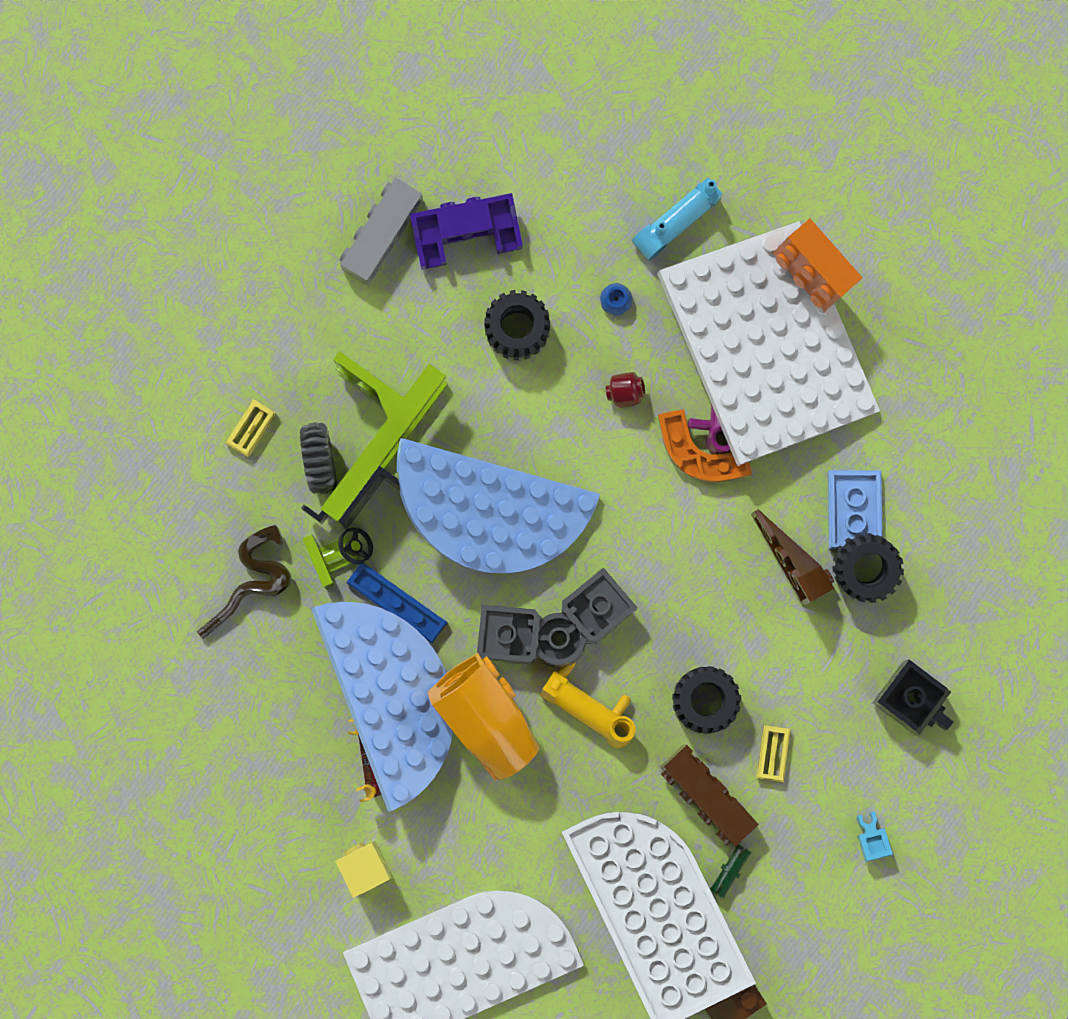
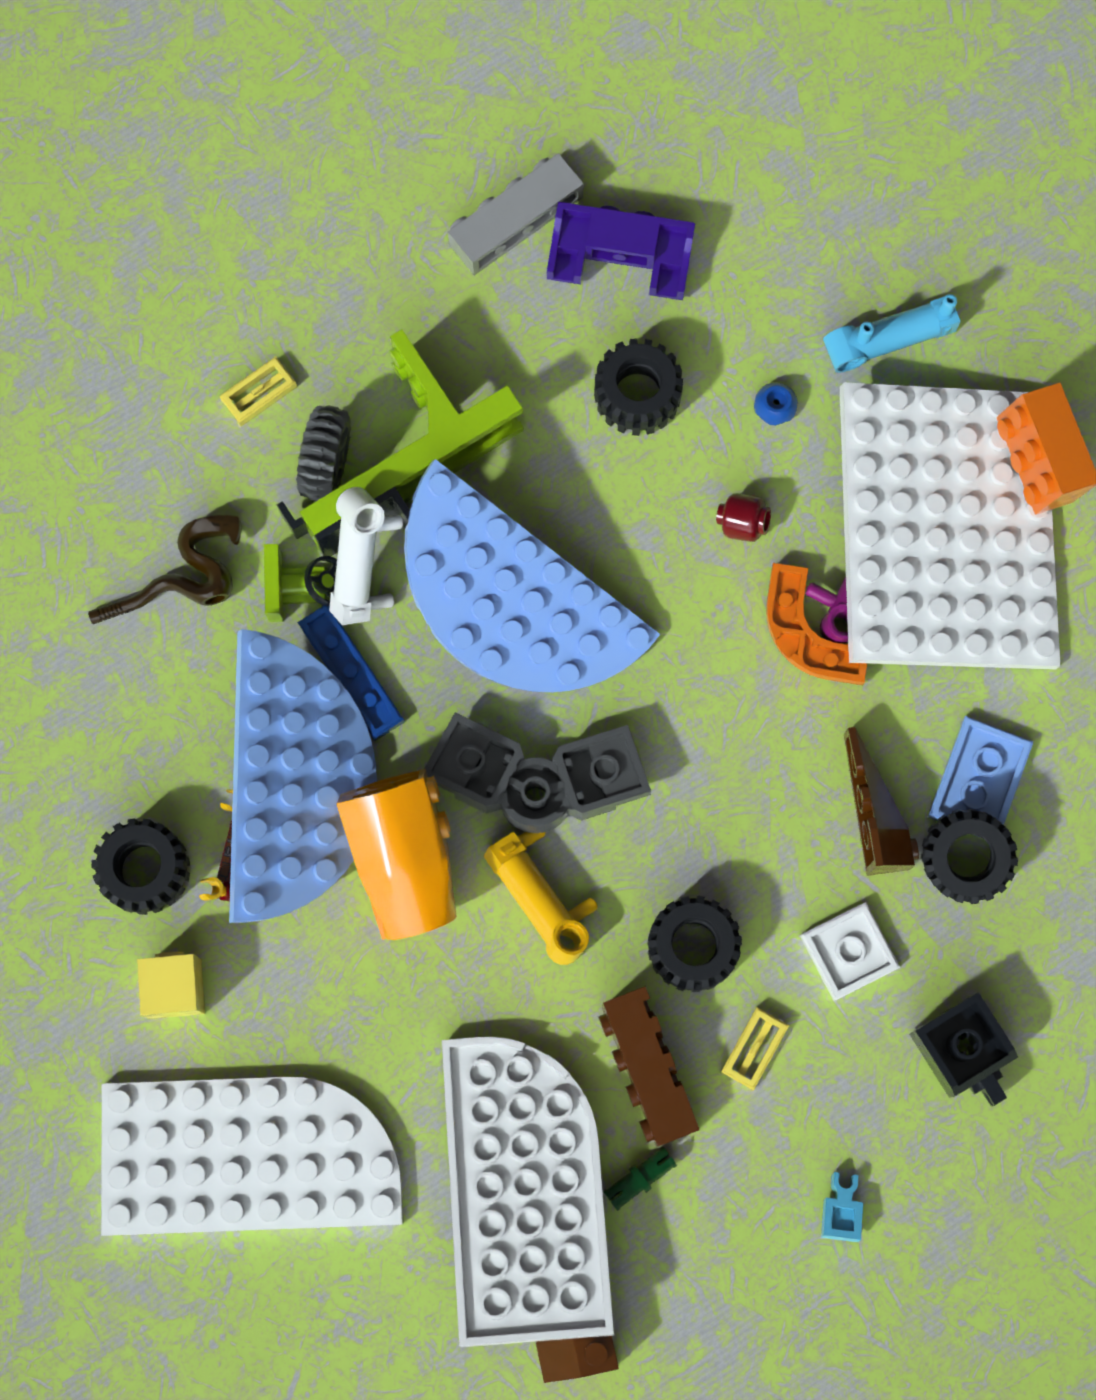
camera: 25 degrees right, 5 degrees down
none -> black tyre [91,818,190,915]
none -> white piece [329,487,403,625]
none -> white tile [800,902,900,1001]

